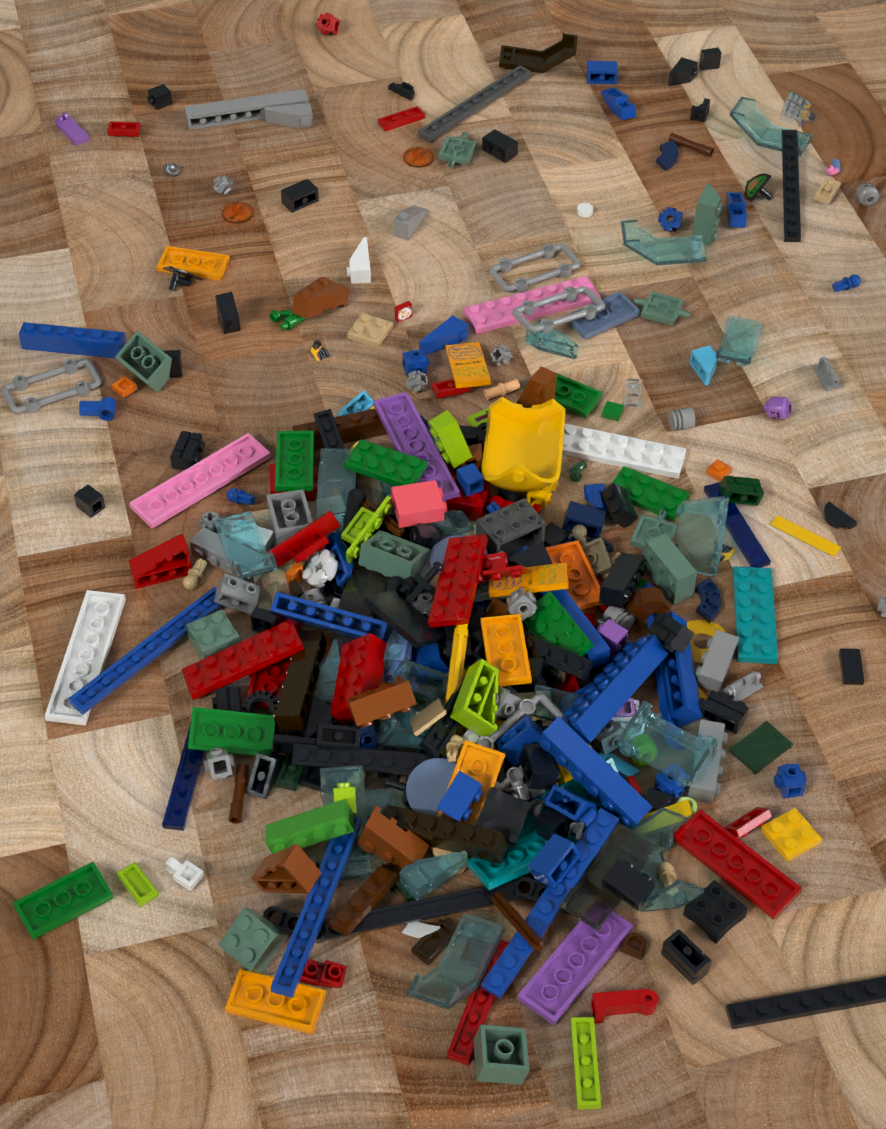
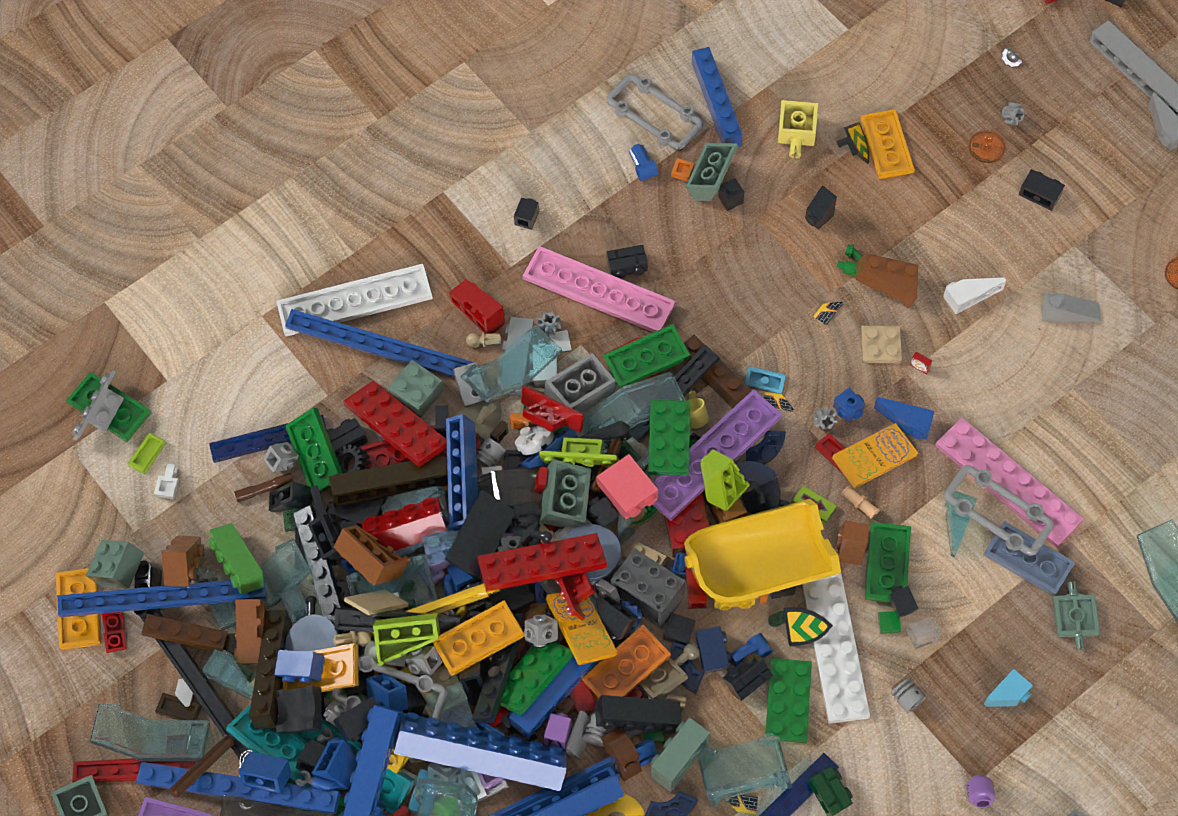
camera: 70 degrees right, 15 degrees up
blue axle [226,488,255,505] -> none
lime brick [333,782,357,813] -> none
clear light blue slope [440,509,474,536] -> none
blue brick [456,463,484,497] -> none
light grey bar [489,243,581,293] -> none
light grey gear [490,344,513,366] -> none
sand green plate [630,510,678,557] -> none
black brick [648,612,694,653] -> none
orange plate [706,459,732,483] -> none
clear light blue windscreen [715,315,763,367] -> none
none -> light grey bracket [72,370,124,441]
none -> red tile [534,467,548,494]
none -> light yellow brick [778,100,818,158]
none -> shield [783,607,833,646]
none -> black brick [888,585,919,619]

